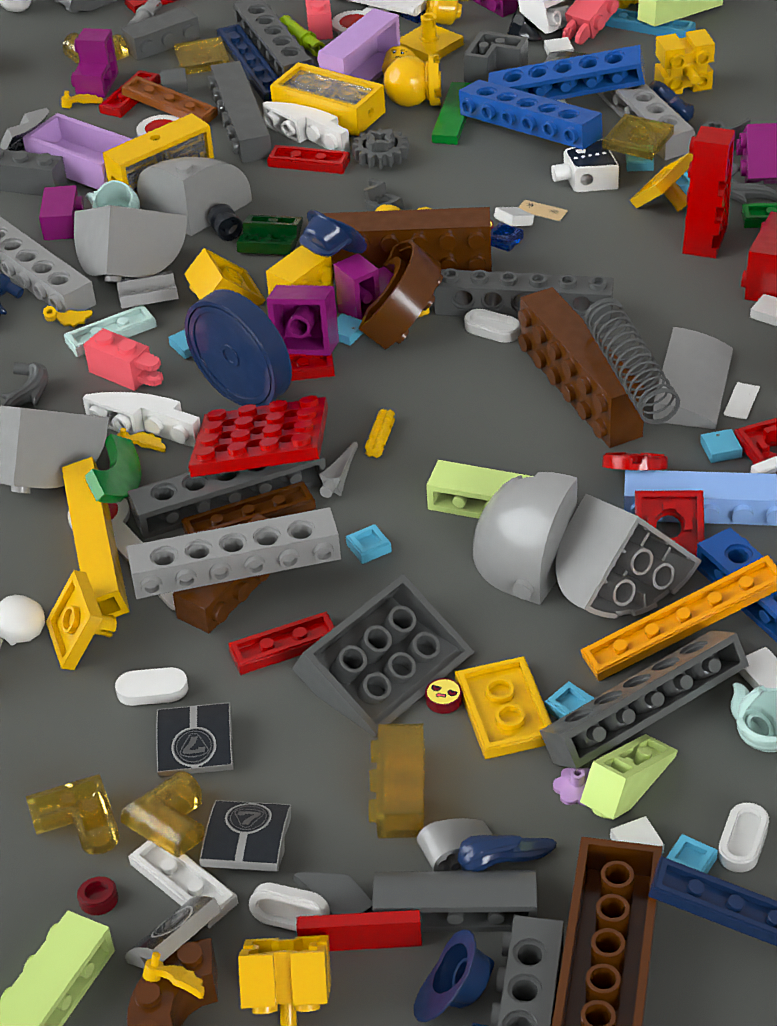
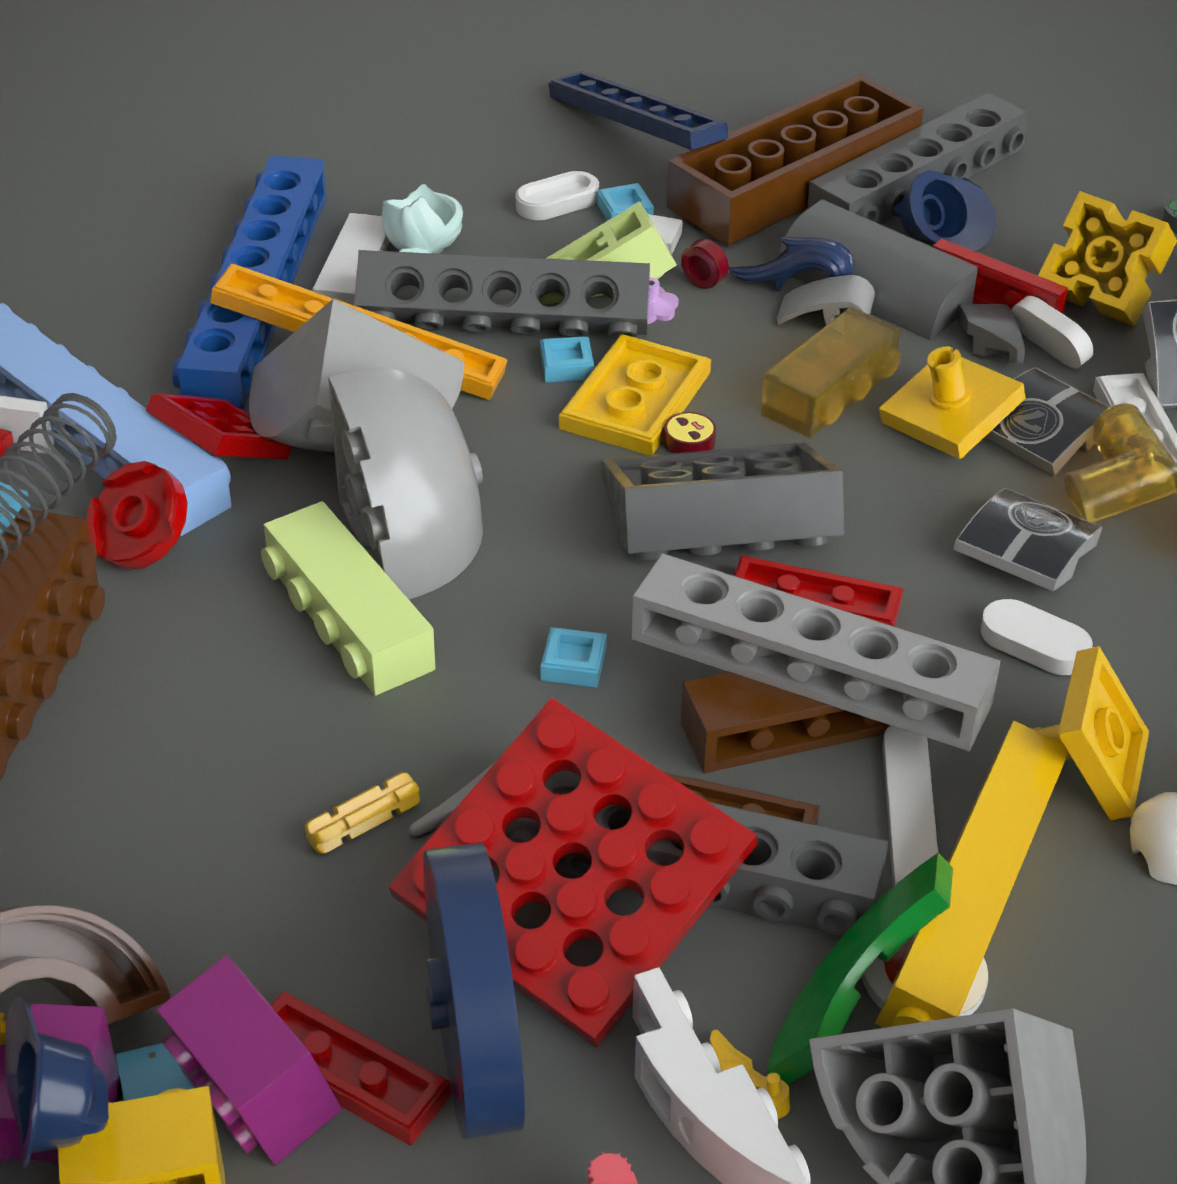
camera: 145 degrees left, 0 degrees up
none -> dark red tile [681,239,729,289]
none -> yellow tile [879,346,1026,459]

